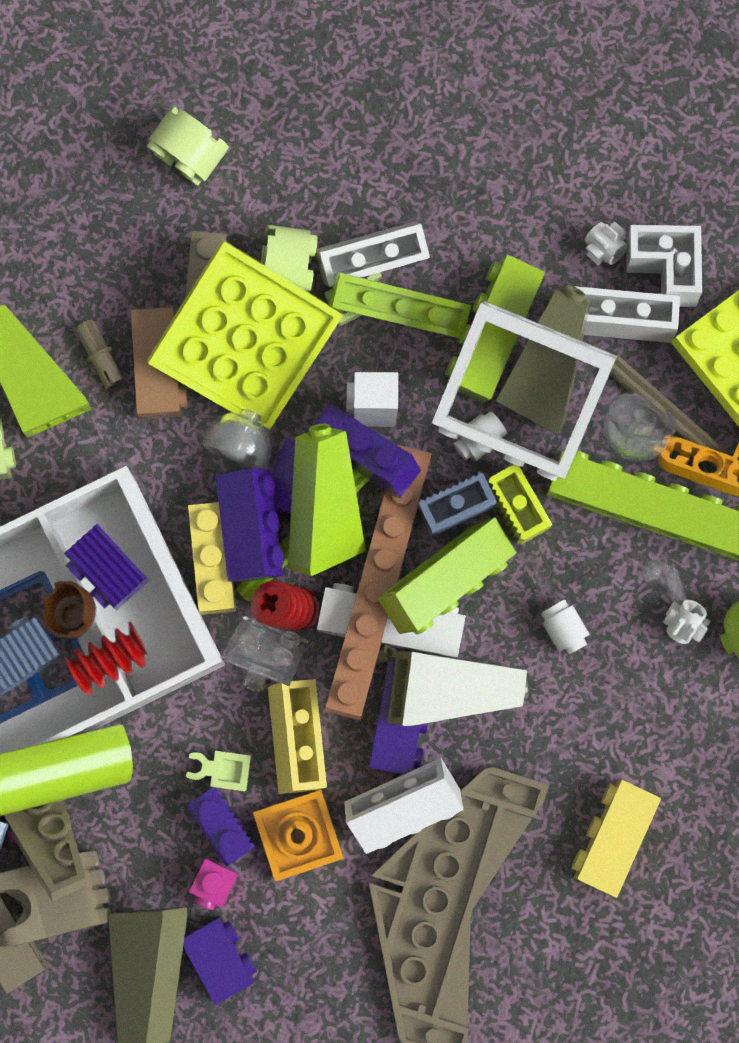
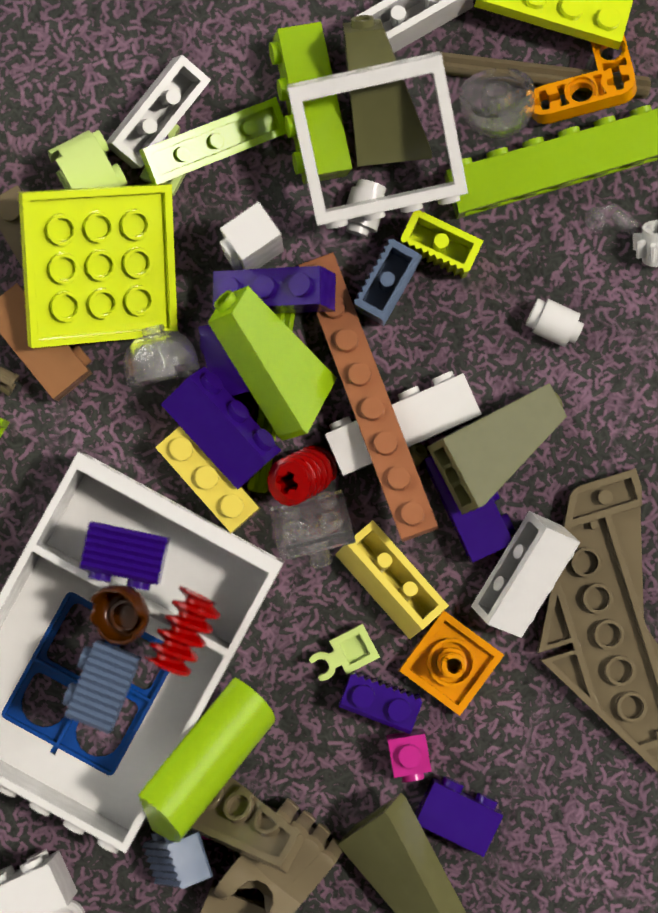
camera: 25 degrees left, 5 degrees up
lime brick [377,517,516,635] -> none

